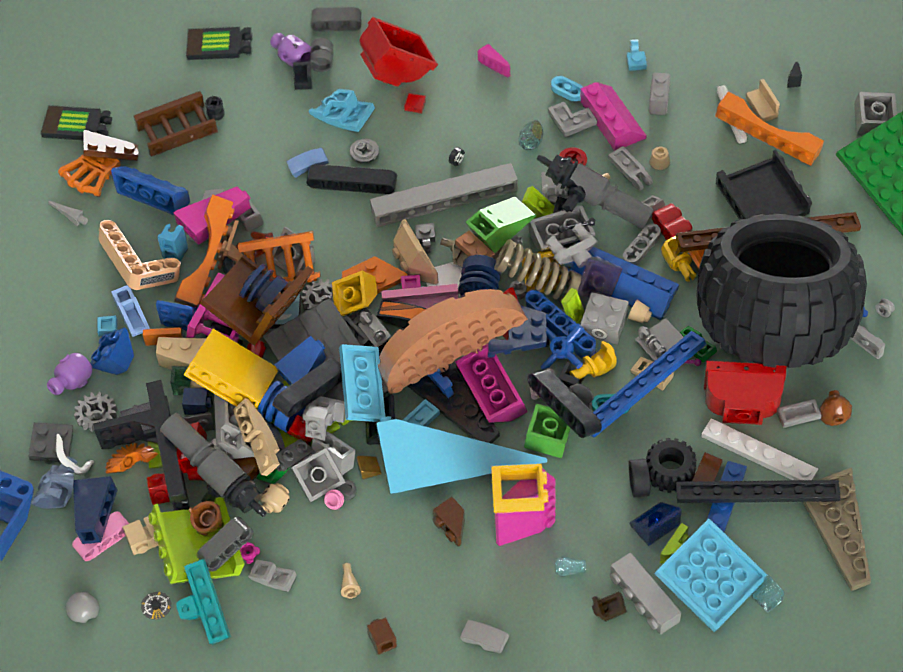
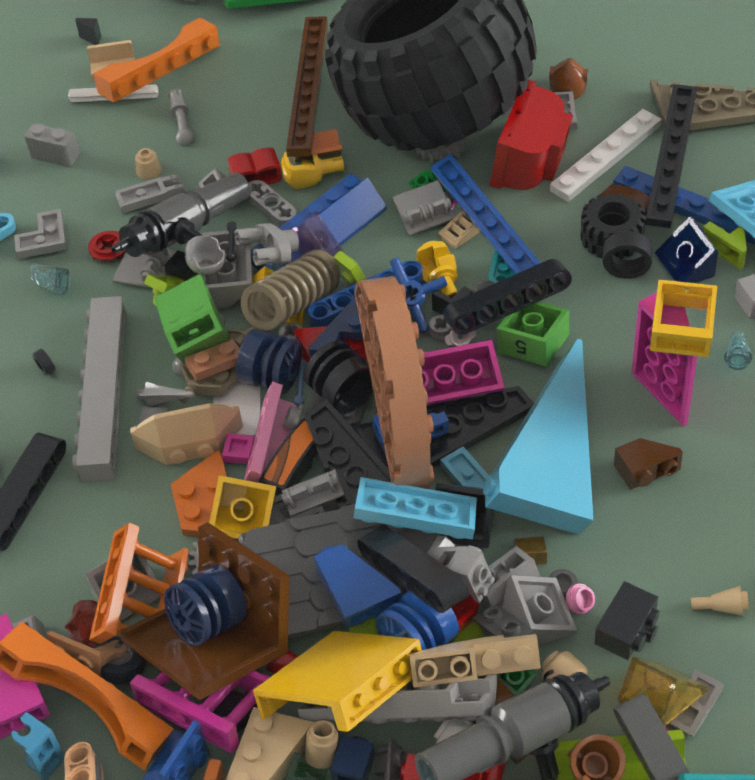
camera: 75 degrees left, 5 degrees down
dark pink slope [580,82,647,151] -> none
light grey brick [581,292,629,345] -> none
tan hat [628,300,652,324] -> none
black panel [716,150,812,219] -> none
none -> light grey piece [136,381,195,407]
none -> light grey pin [168,89,195,146]
none -> light grey hair [185,235,225,275]
none -> black brick [594,581,660,661]
none -> clear yellow slope [618,657,708,727]

